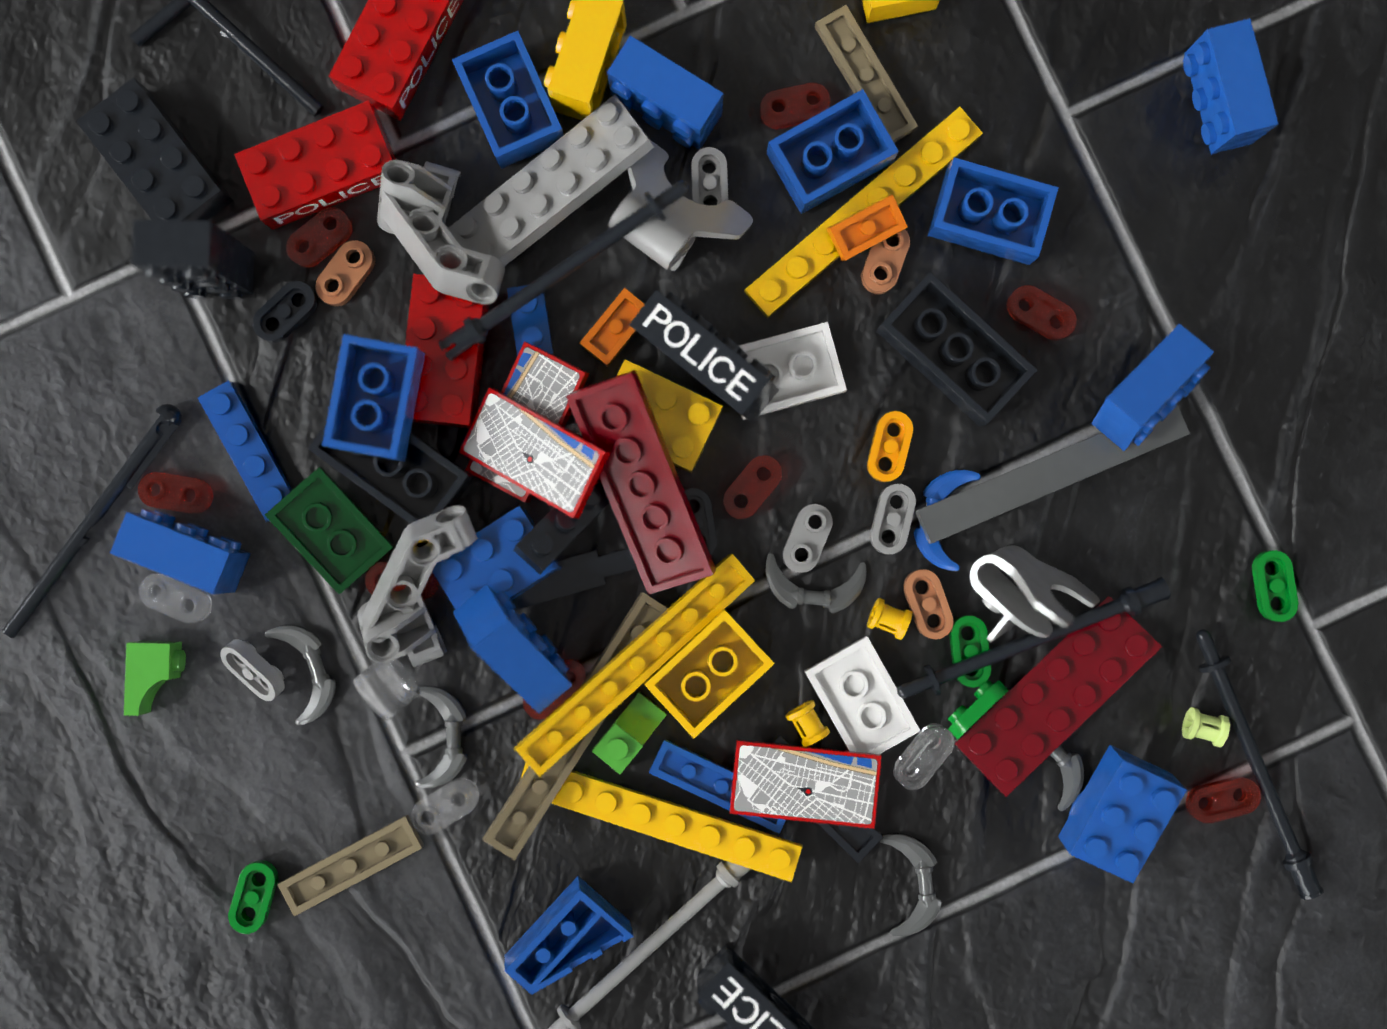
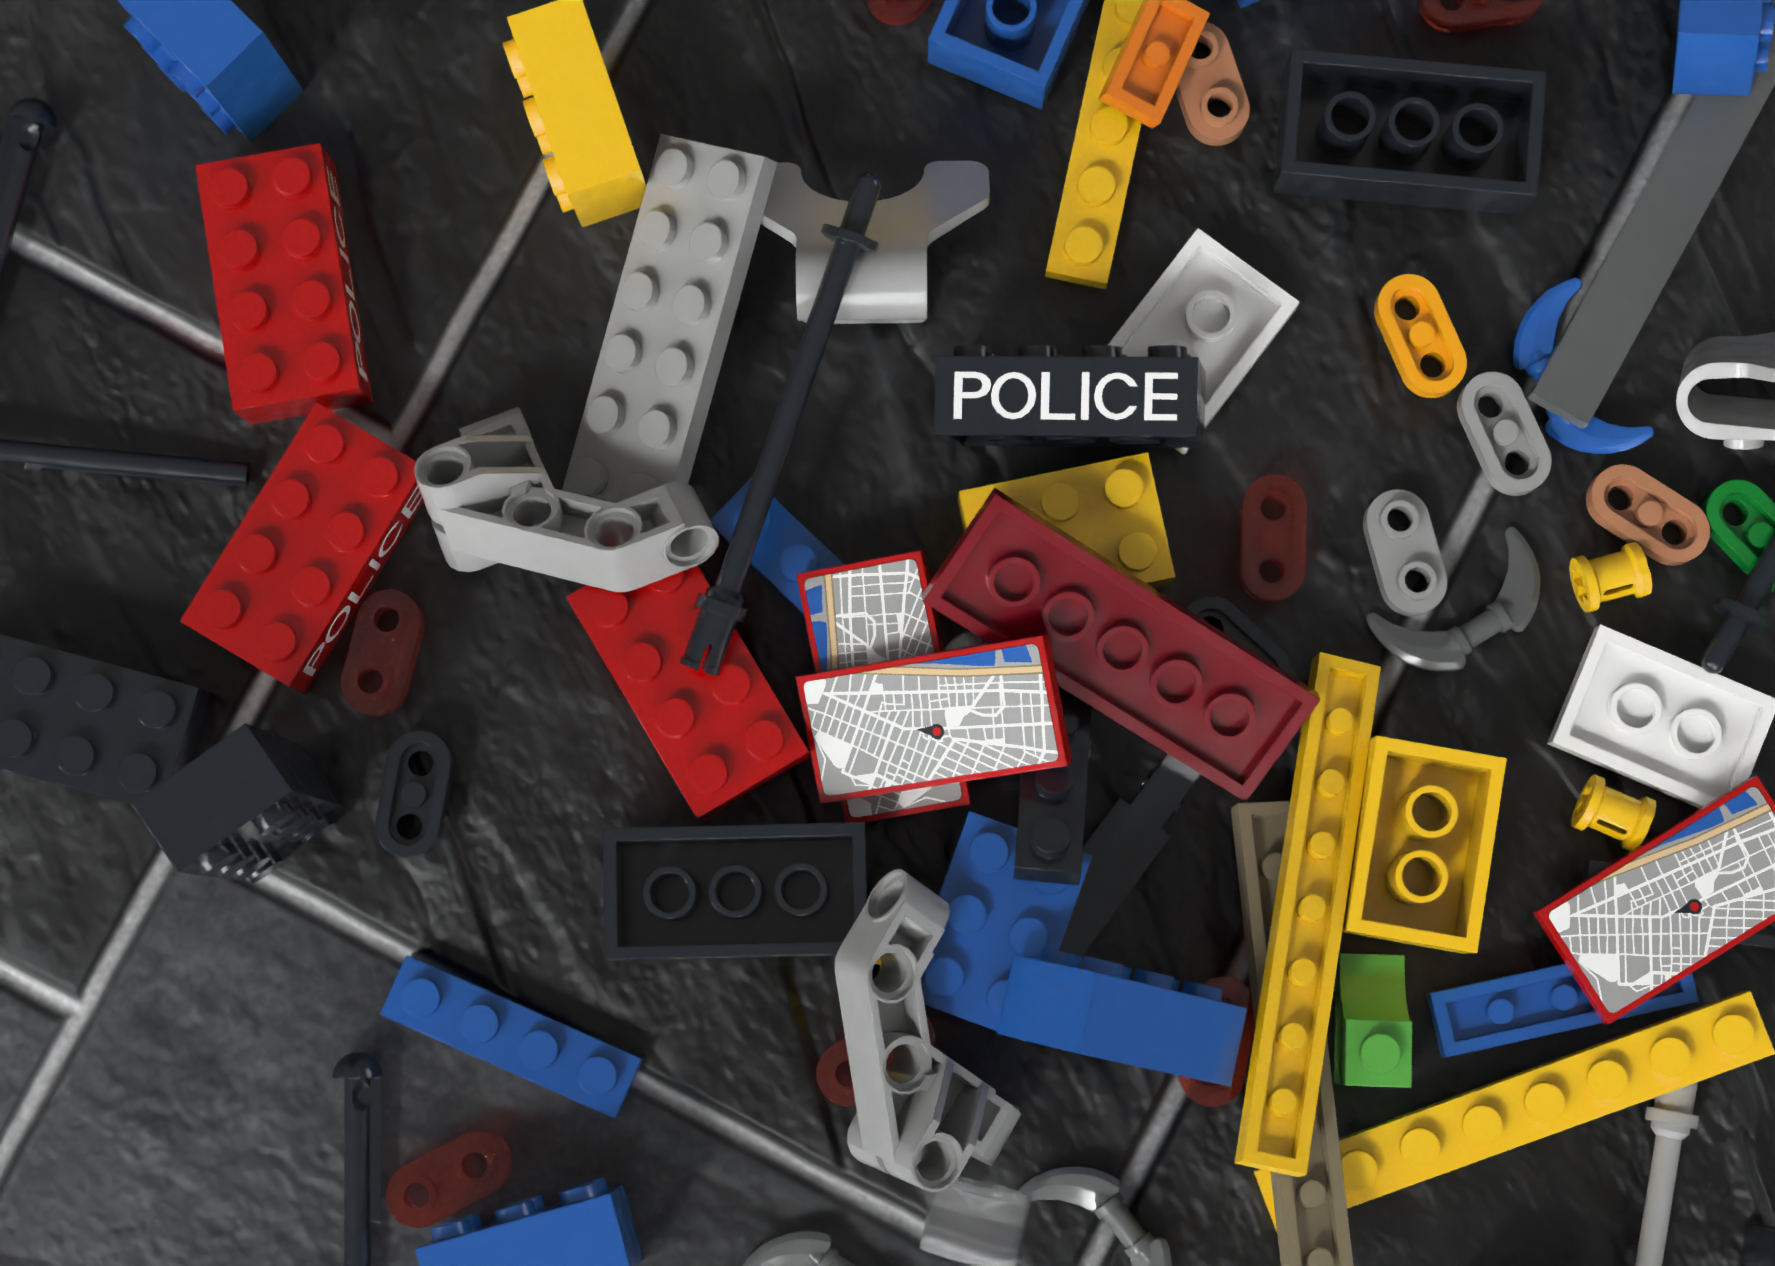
camera: 30 degrees left, 5 degrees down
dark green plate [265,466,394,594] -> none
nougat plate [316,240,375,306] -> none
blue brick [322,334,425,462] -> none
blue brick [452,30,564,169] -> none
orange plate [580,288,645,367] -> none
blue brick [607,35,724,150] -> none
light grey plate [691,147,728,205] -> none

